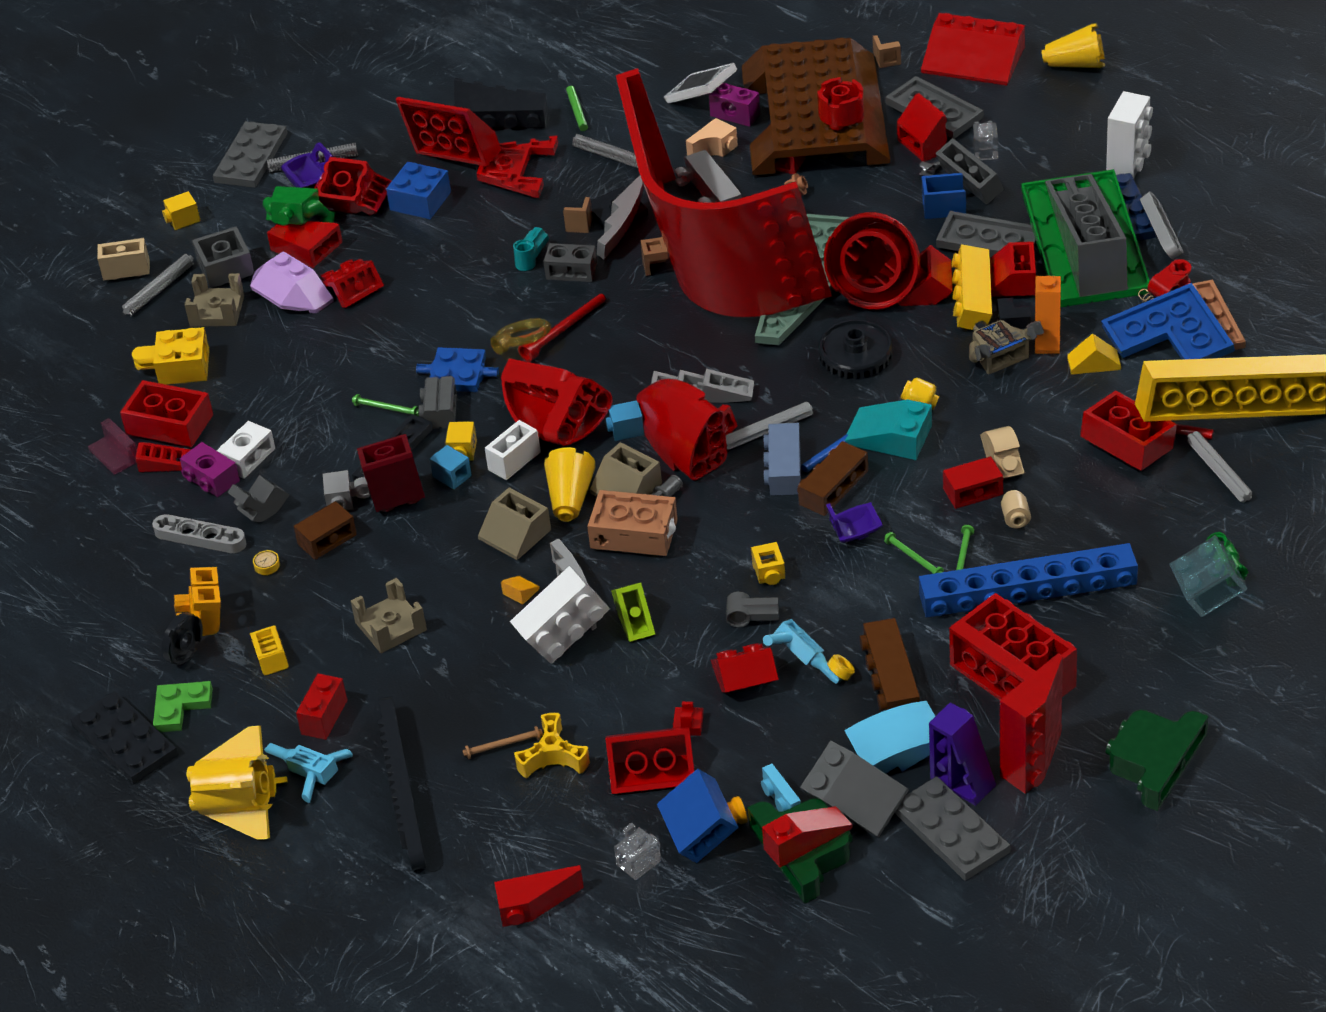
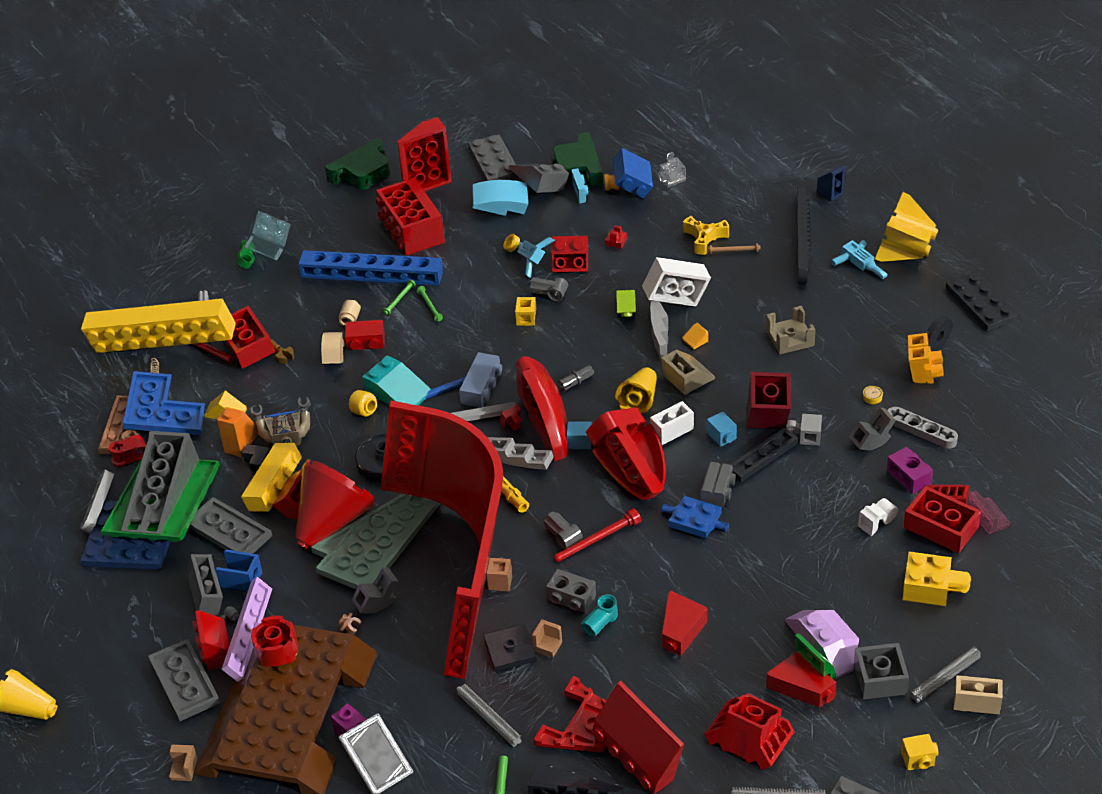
camera: 165 degrees left, 0 degrees up
bright green plate [153,681,213,732] -> none
dark tan panel [185,273,244,327] -> none
white brick [217,421,275,479] -> none
yellow slope [250,626,289,675] -> none
green torso [263,186,335,226] -> none
dark purple piece [281,142,333,188] -> none
reddish brown brick [294,501,357,560] -> none
red brick [296,673,347,740] -> none
red bracket [321,259,384,308] -> none
bright green axle [352,394,419,416] -> none
blue brick [386,162,451,219] -> none
yellow brick [445,422,477,461] -> none
clear yellow piece [491,318,551,354] -> none
red slope [494,865,584,927] -> none
nougat piece [587,490,678,556] -> none
dark tan slope [590,442,662,497] -> none
light grey slope [597,176,644,259] -> none
red slope [605,726,694,794] -> none
light grey brick [674,150,742,202] -> none
light nougat arch [686,118,738,157] -> none
red slope [762,806,853,868] -> none
reddish brown brick [797,441,869,516] -> none
dark purple piece [826,502,883,543] -> none
reddish brown brick [859,618,920,711] -> none
red slope [921,13,1025,85] -> none
dark purple wedge [929,702,996,806] -> none
clear brick [973,121,998,160] -> none
red slope [990,242,1036,297] -> none
white brick [1106,91,1153,179] -> none
none -> lavender plate [222,577,272,682]
none -> pearl gold bar [271,340,294,364]
none -> yellow pin [501,476,529,513]
none -> dark grey piece [544,511,583,549]
none -> red slope [662,591,708,656]
none -> green slope [795,633,837,682]
none -> dark blue slope [817,165,845,201]
none -> white leg [858,498,898,536]

